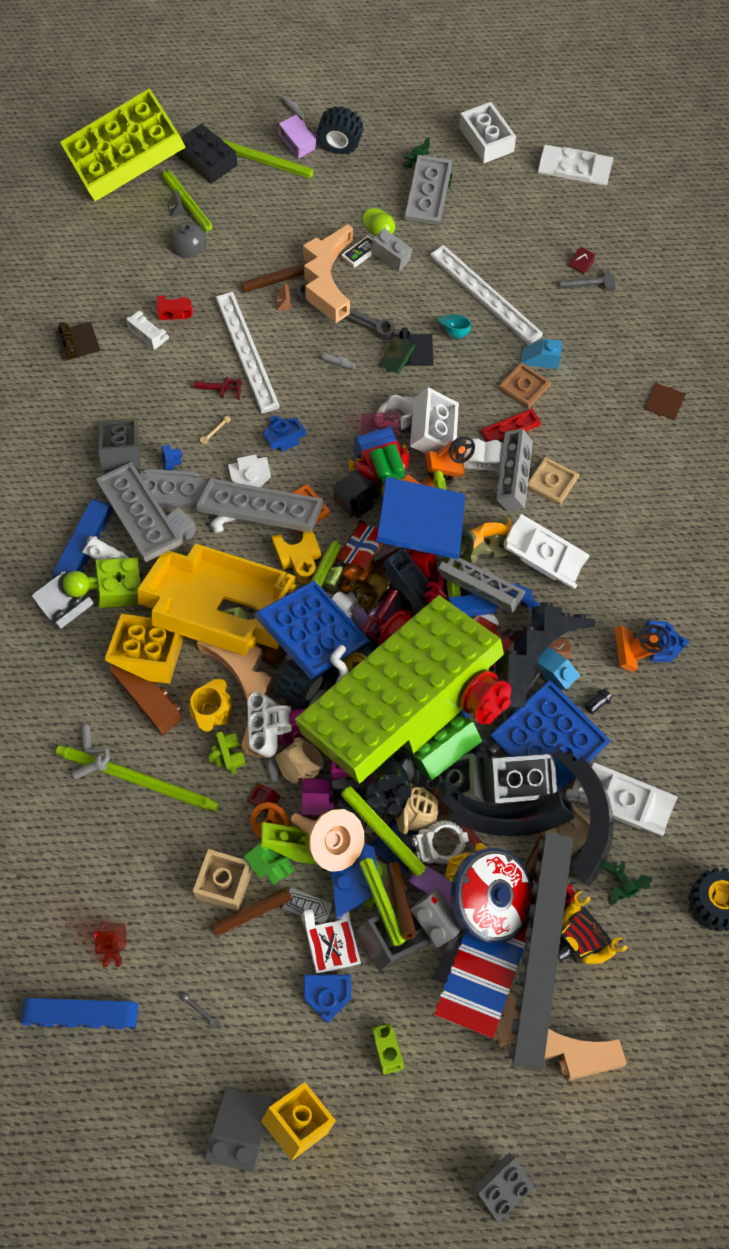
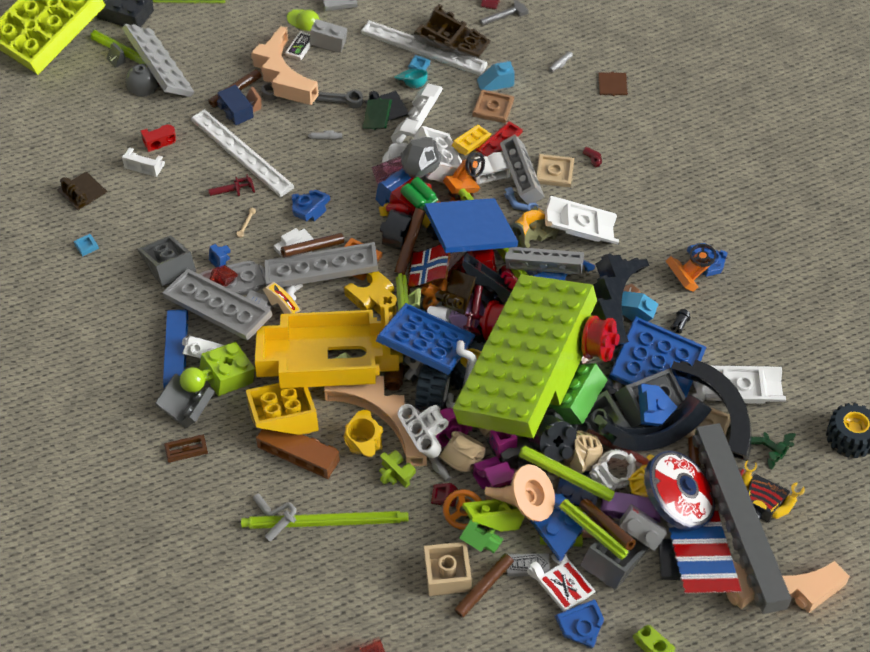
camera: 25 degrees left, 10 degrees down
none -> dark azure tile [73,234,99,256]
none -> light grey plate [122,24,194,97]
none -> reddish brown tile [164,434,208,463]
none -> clear red slope [209,265,238,287]
none -> dark blue brick [217,85,254,126]
none -> slope [263,282,301,314]
none -> reddish brown piece [280,233,344,258]
none -> white piece [391,84,443,144]
none -> reddish brown piece [394,208,426,275]
none -> dark grey helmet [401,137,441,178]
none -> dark azure tile [408,55,430,70]
none -> dark brown wedge [414,4,491,58]
none -> yellow plate [451,125,492,156]
none -> medium blue arm [504,187,538,212]
none -> light grey piece [549,52,573,72]
none -> dark red arm [583,146,602,167]
none -> blue plate [638,384,677,426]

